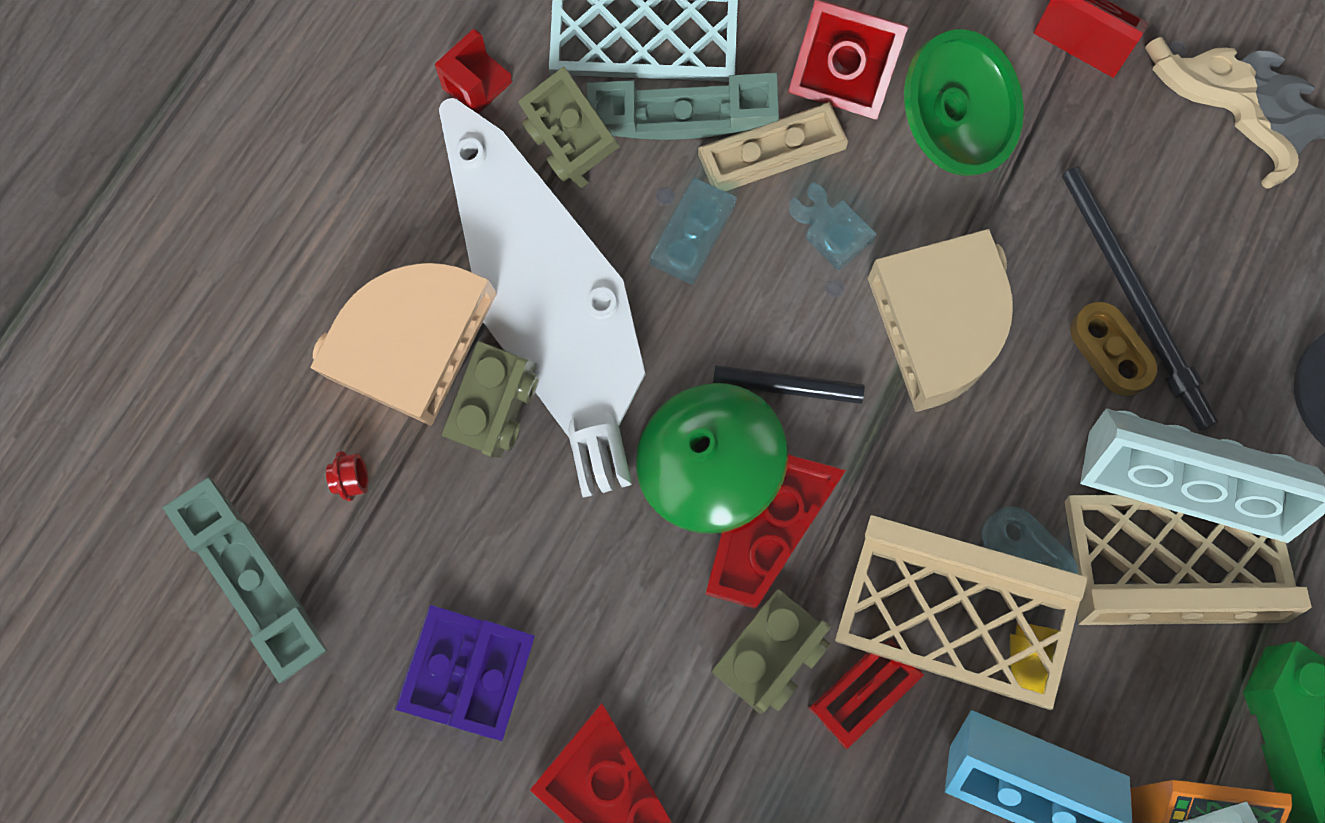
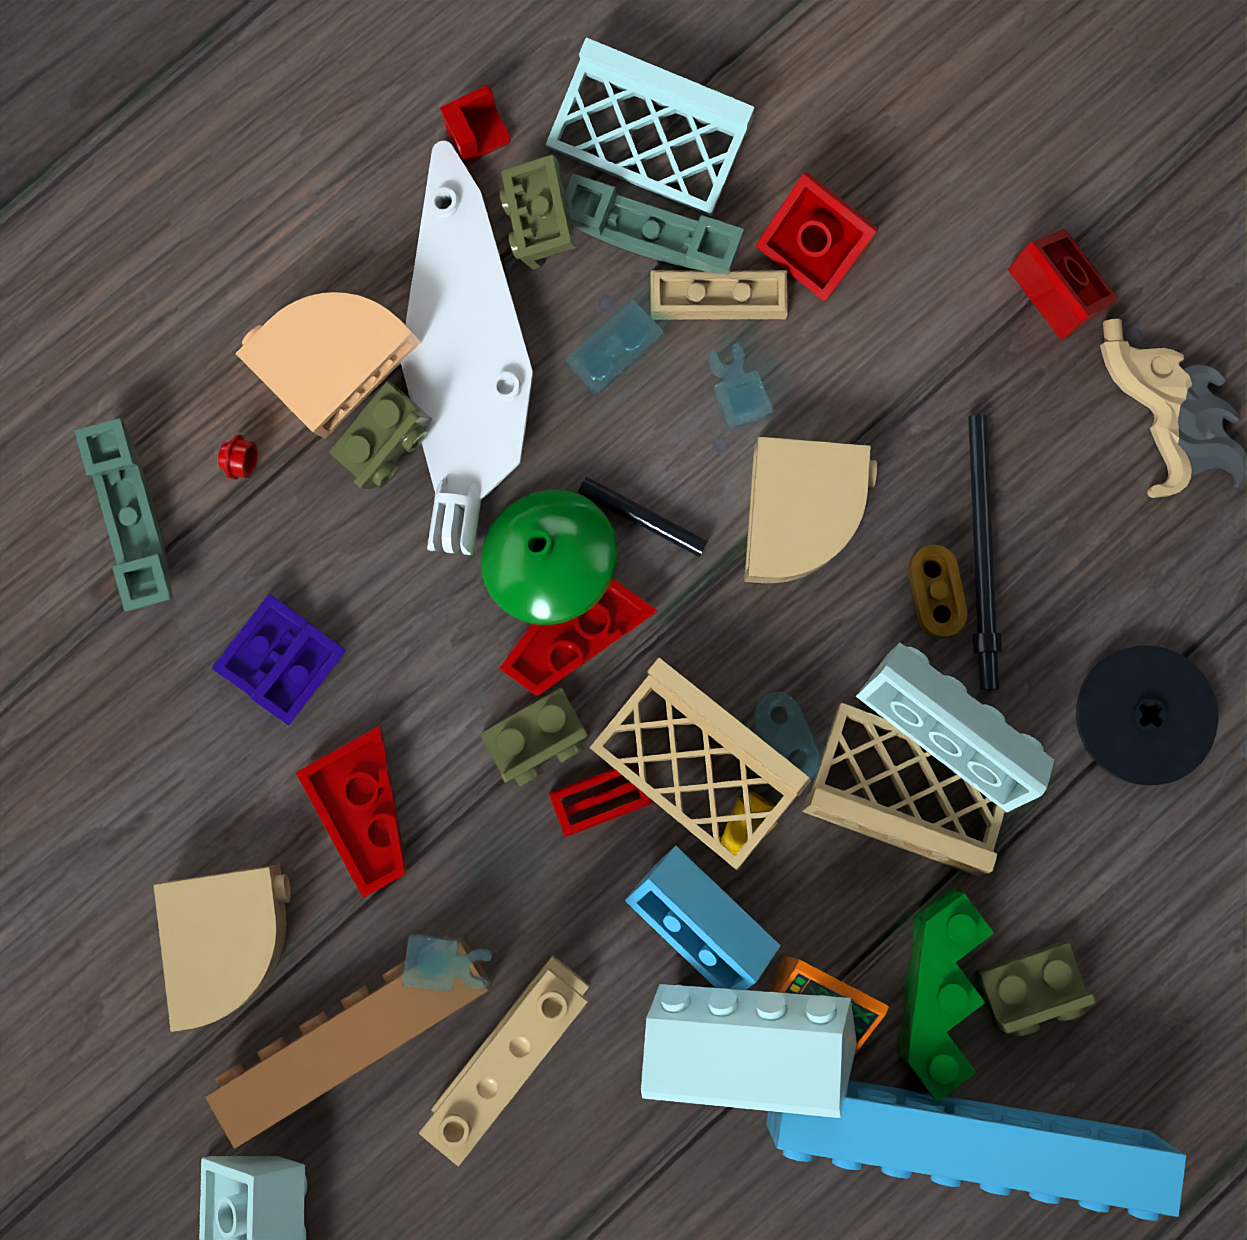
camera: 15 degrees right, 10 degrees up
green dish [904,29,1024,176] -> none

